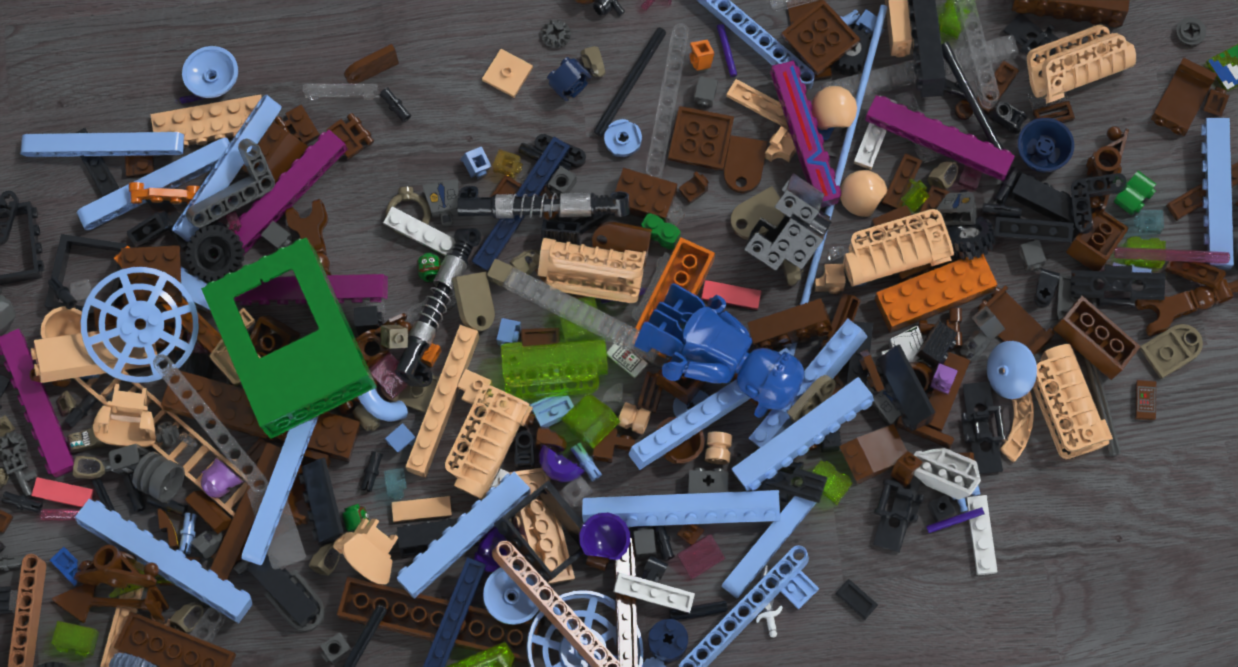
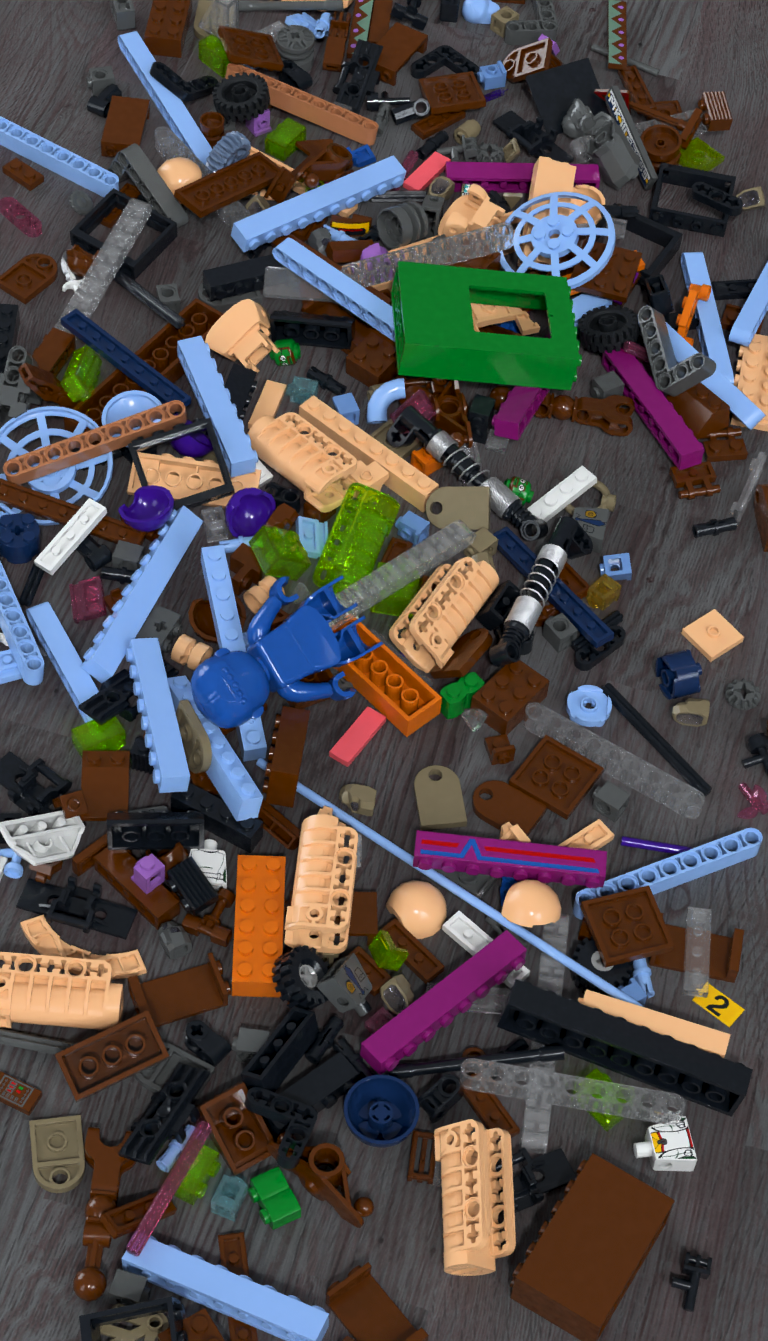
camera: 105 degrees right, 20 degrees down
dark tan brick [381,325,408,349] -> none
orange brick [689,39,714,71] -> none
black piece [744,173,832,270] -> none
reddish brown plate [859,350,884,392] -> none
dark grey brick [971,306,1005,341] -> none
light blue dish [987,341,1037,399] -> none

